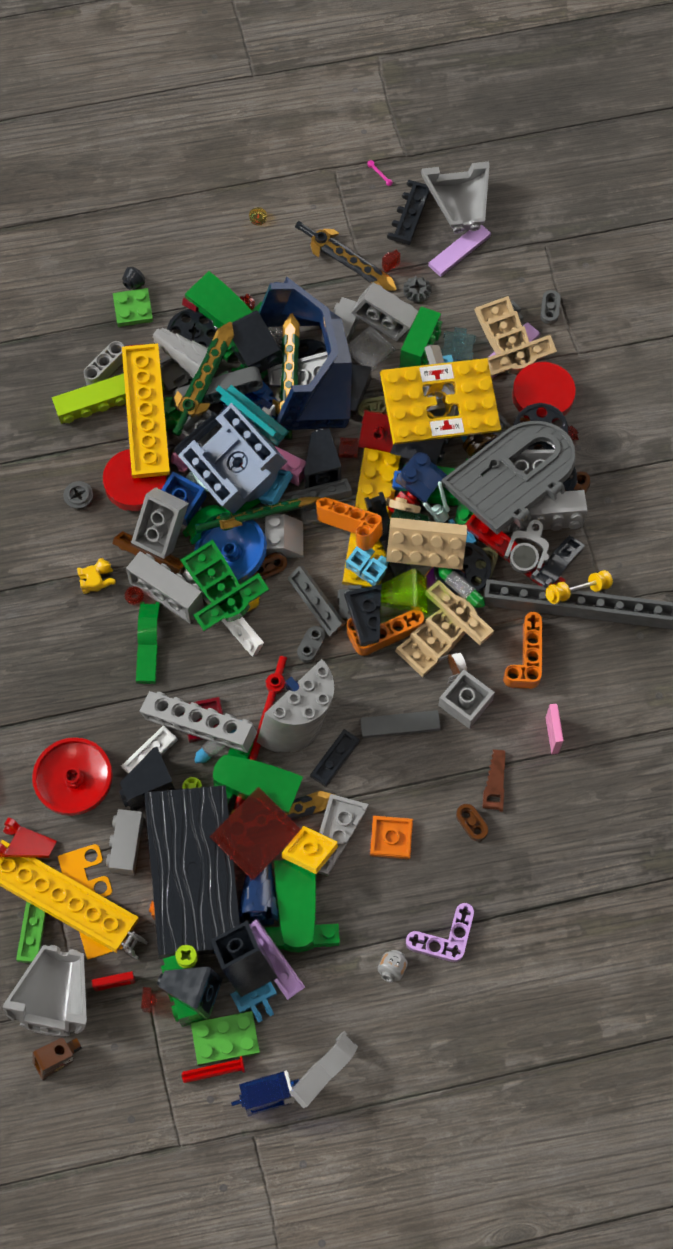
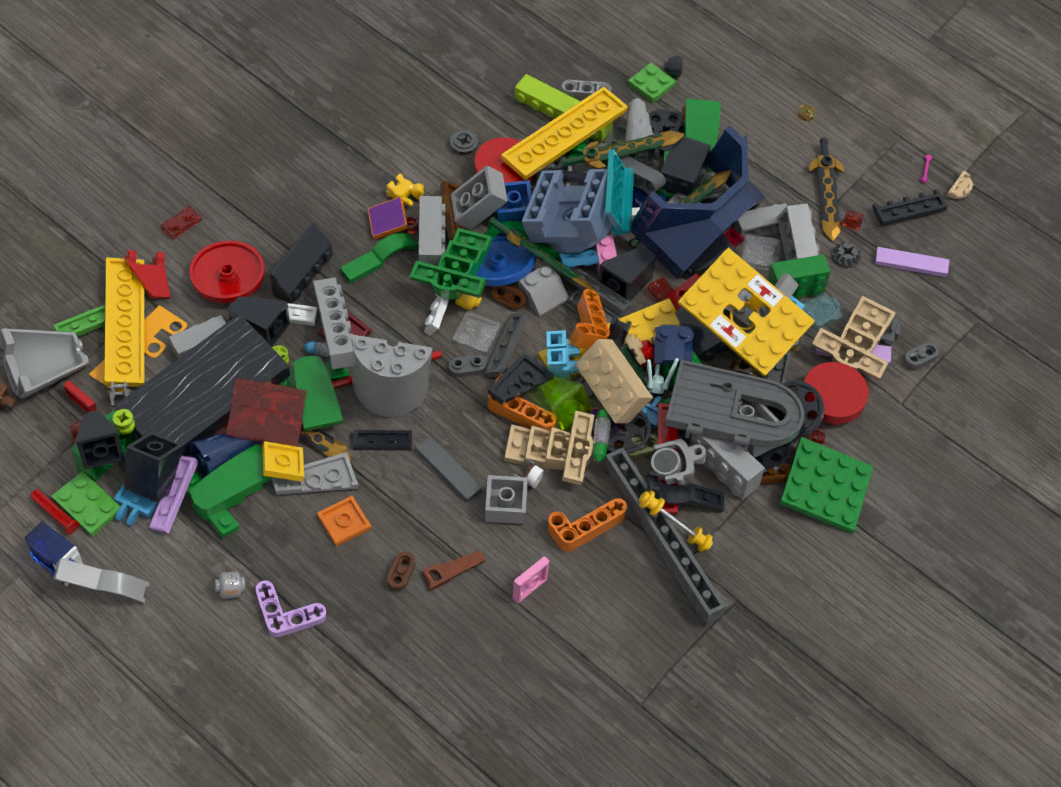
camera: 50 degrees right, 10 degrees down
light grey cone [421,161,489,233] -> none
none -> black slope [270,223,333,304]
none -> dark purple tile [368,197,408,240]
none -> clear plate [452,311,501,356]
none -> green plate [779,437,873,534]
none -> tan plate [947,171,973,199]

